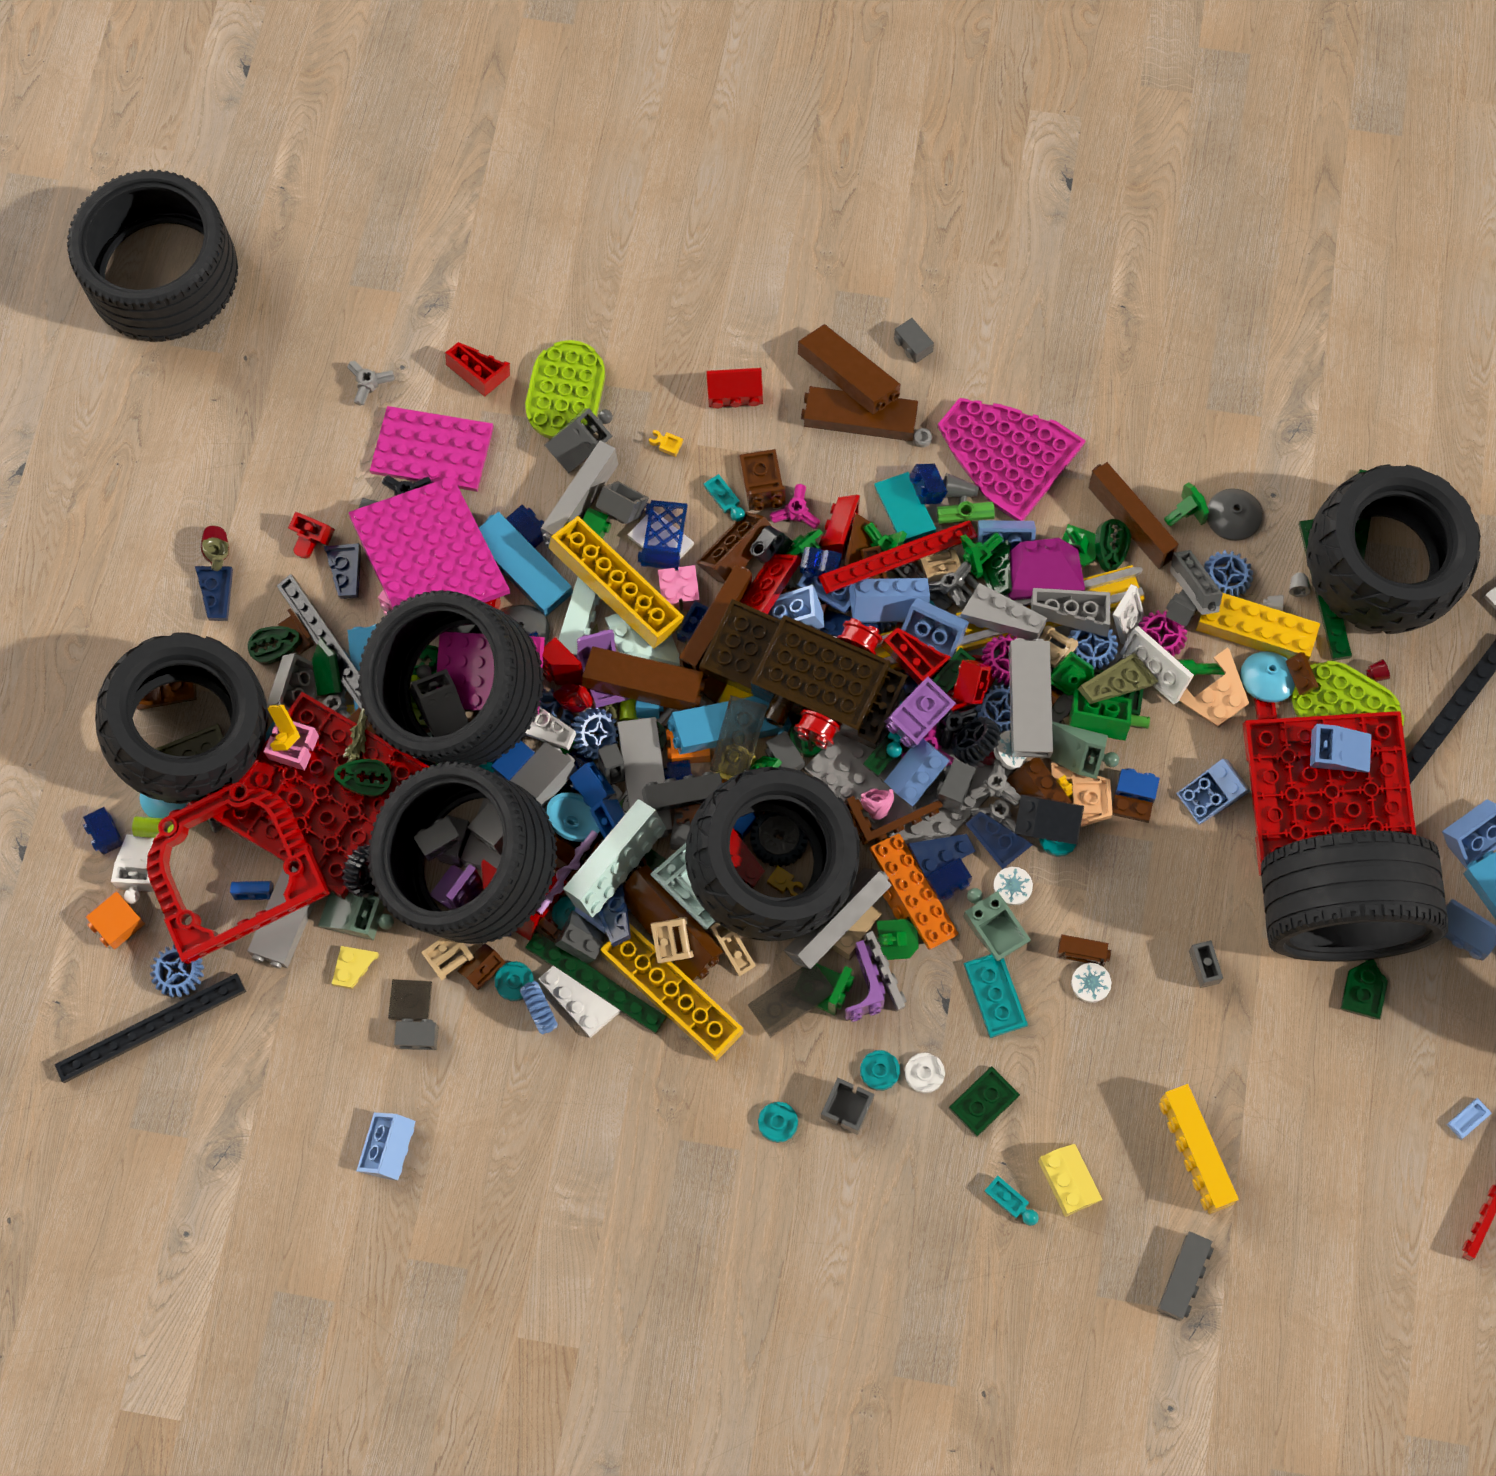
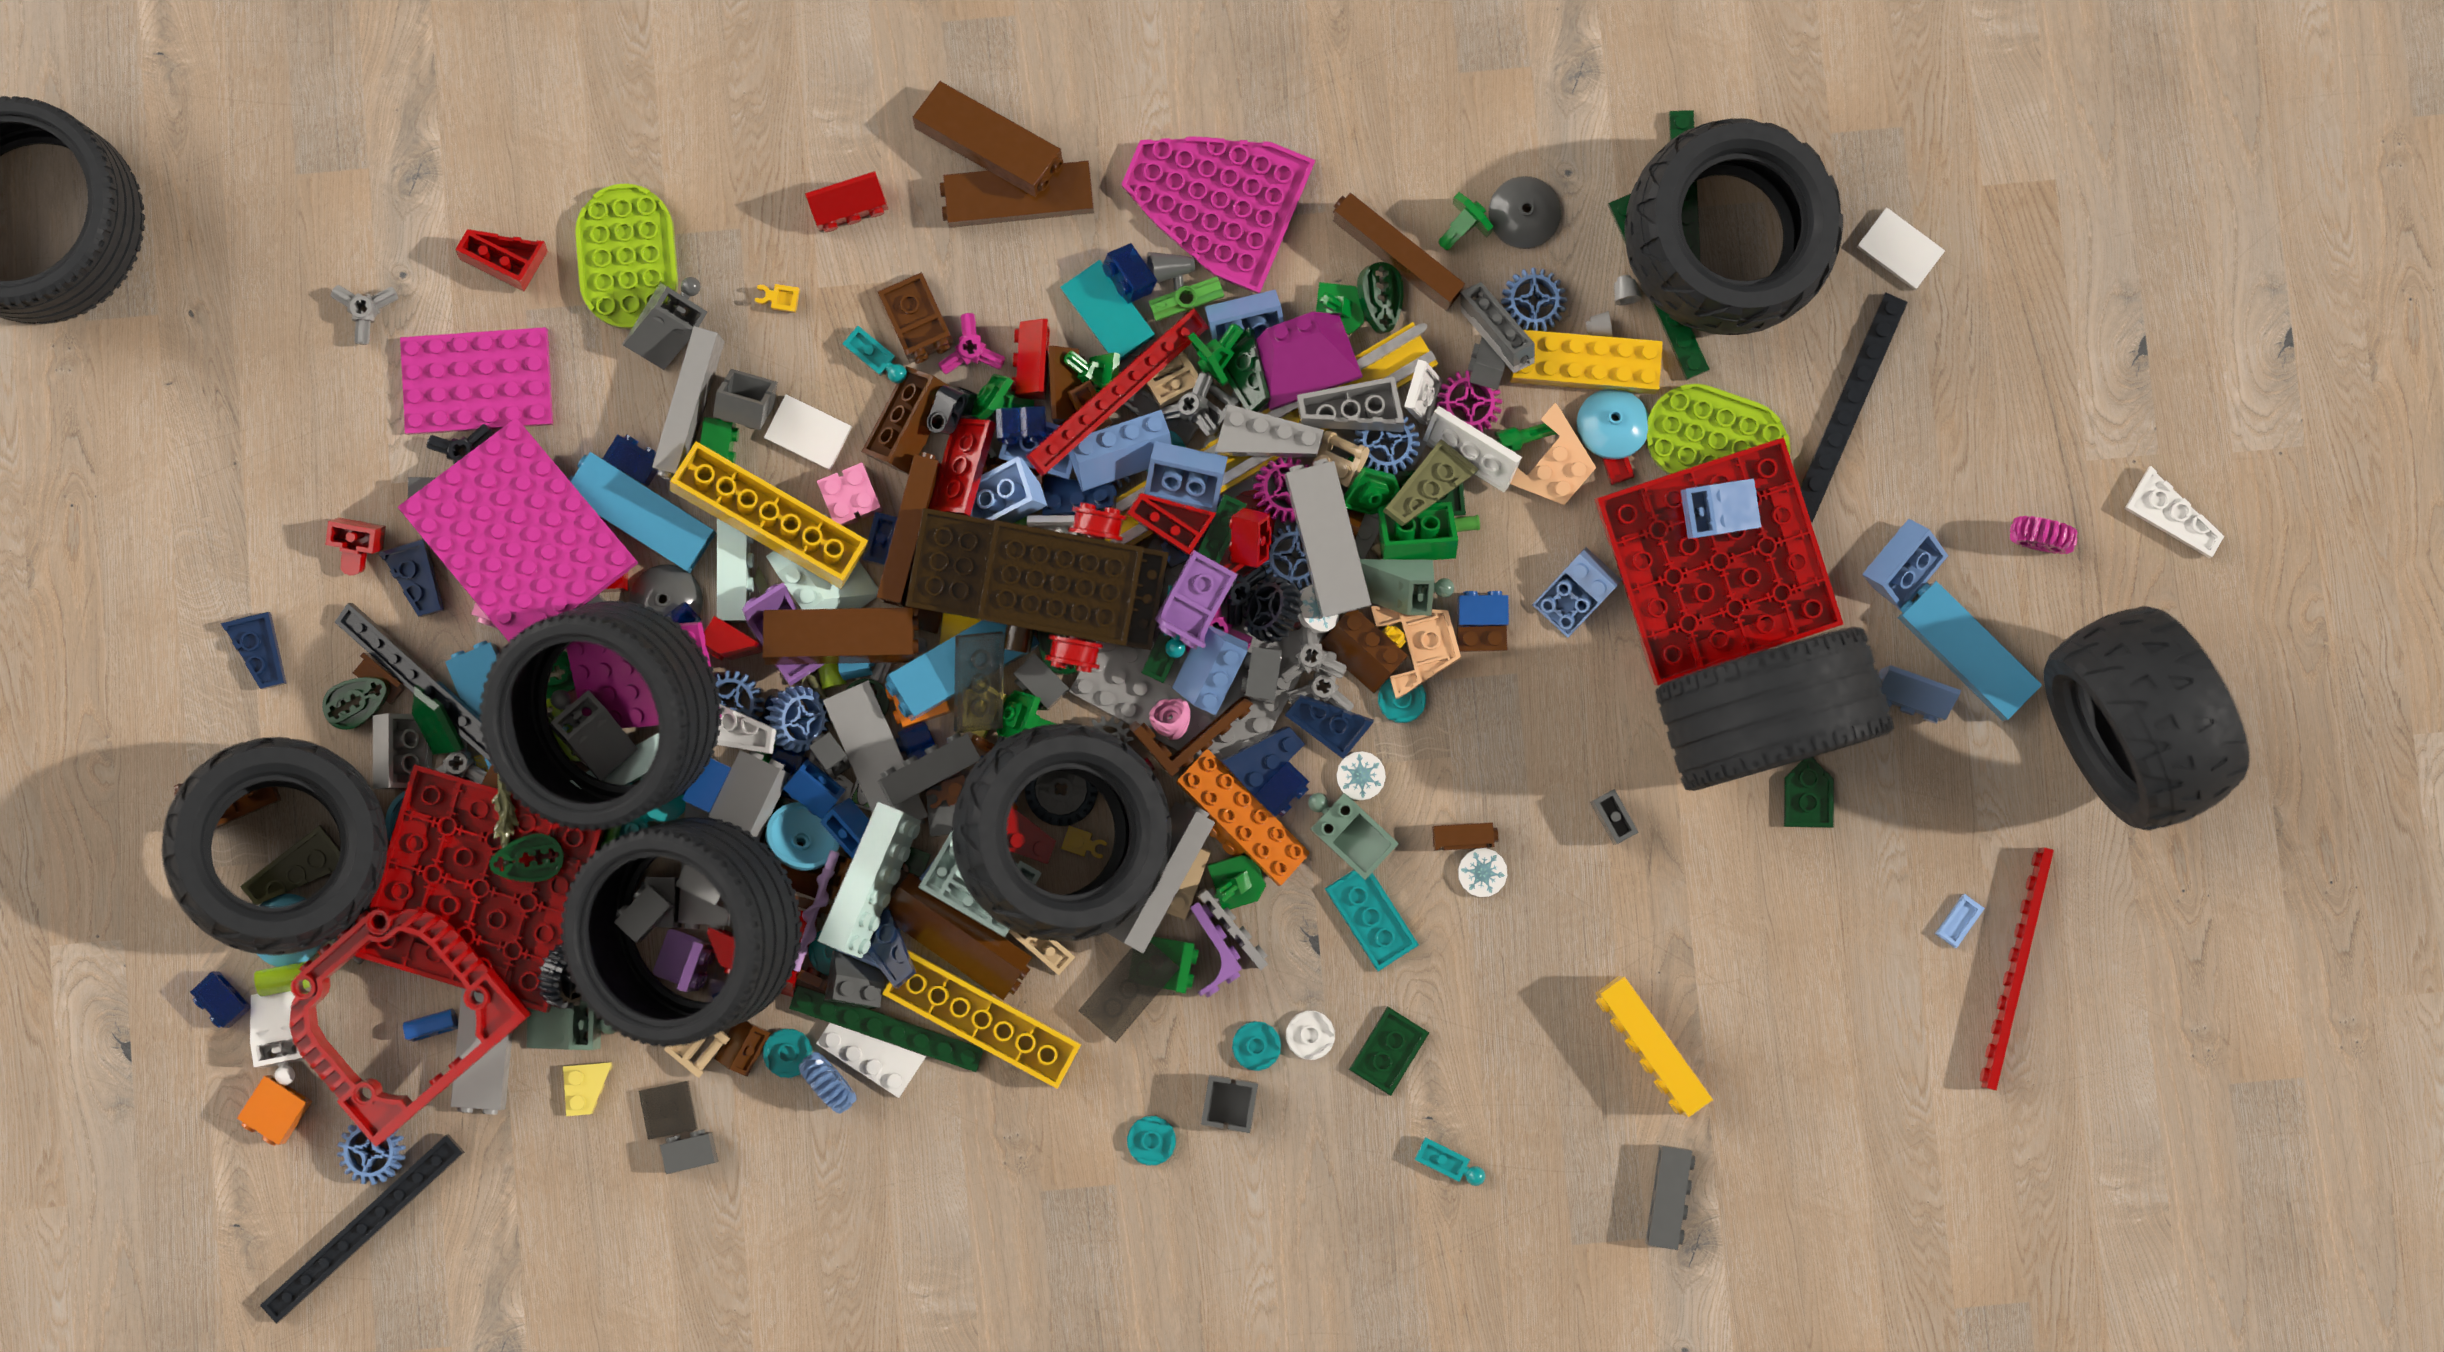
camera: 20 degrees left, 15 degrees up
olive hair [201,525,229,571] -> none
bright pink piece [264,721,319,771] -> none
yellow bracket [268,705,300,751] -> none
light blue slope [356,1112,416,1180] -> none
hair [553,683,593,713] -> none
clear blue piece [638,500,688,570] -> none
tan plate [651,917,694,963] -> none
dark grey brick [894,318,934,363] -> none
light grey tile [913,428,932,448] -> none
black slope [1015,794,1084,845] -> none
light yellow slope [1038,1144,1102,1217] -> none
reddish brown plate [1286,652,1319,695] -> none
dark red hat [1366,659,1390,682] -> none

